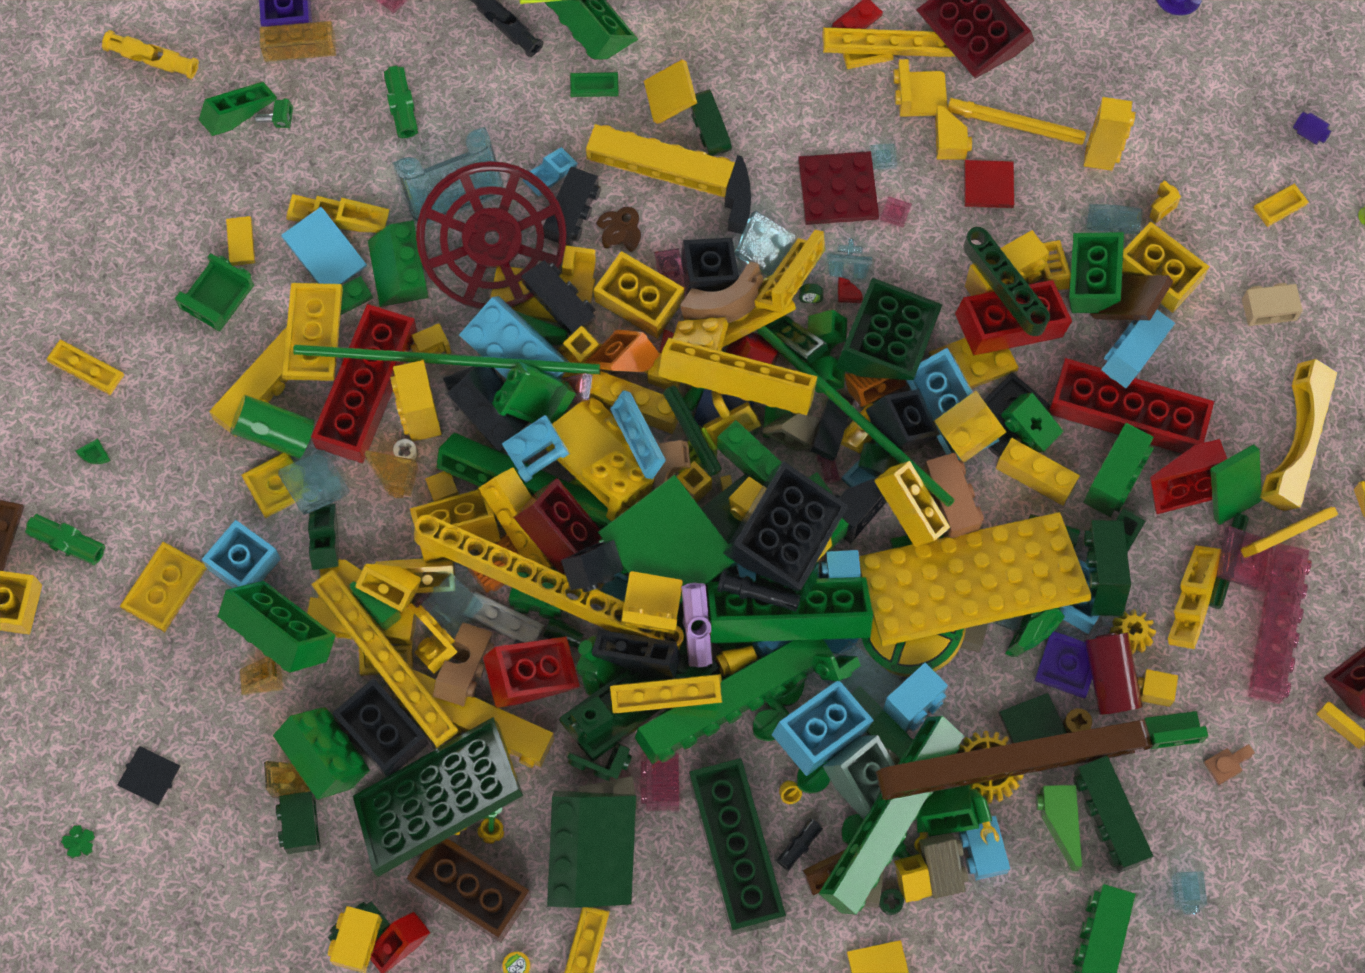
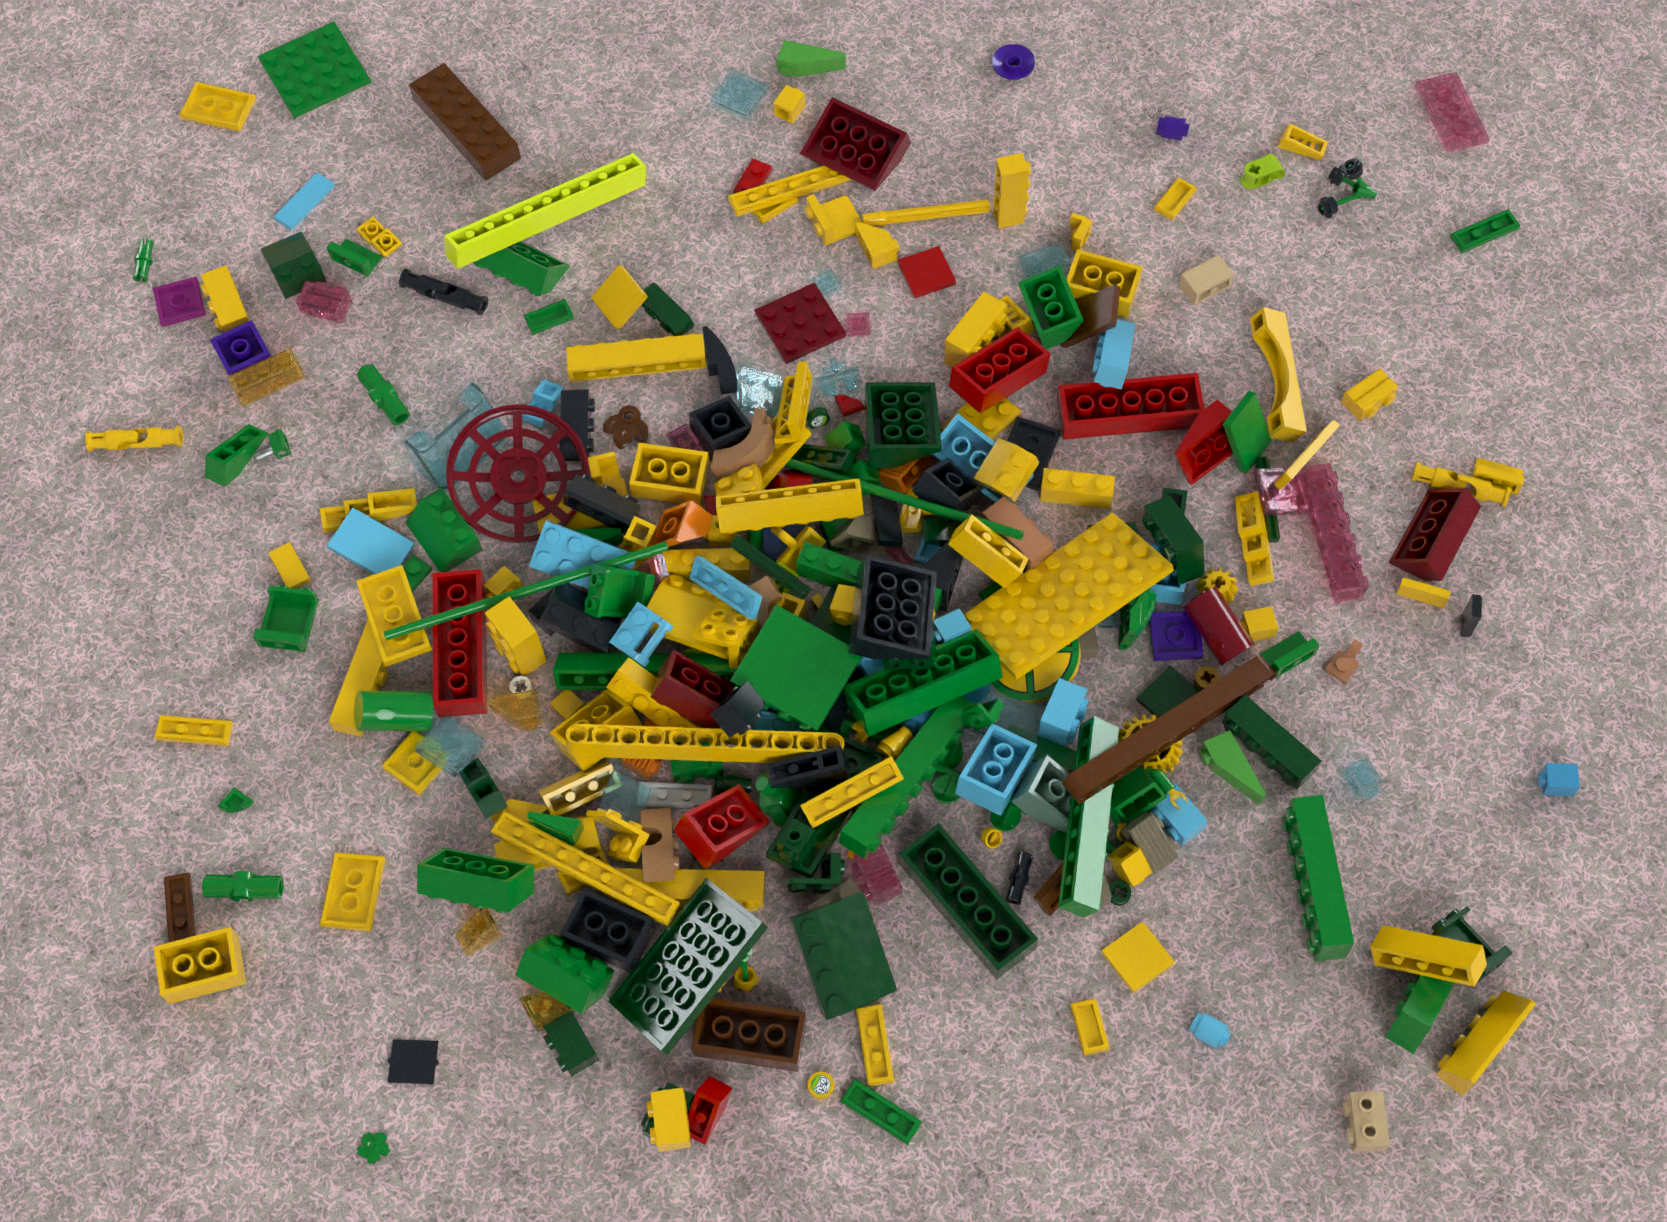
camera: 20 degrees left, 5 degrees down
medium azure brick [201,520,281,588] -> none
yellow slope [355,564,422,612] -> none
yellow bracket [621,571,683,634] -> none
lavender piece [681,583,712,667] -> none
black pin [717,569,801,612] -> none
dark green beam [963,227,1050,336] -> none
green brick [1001,393,1064,452] -> none
green brick [1083,423,1154,518] -> none

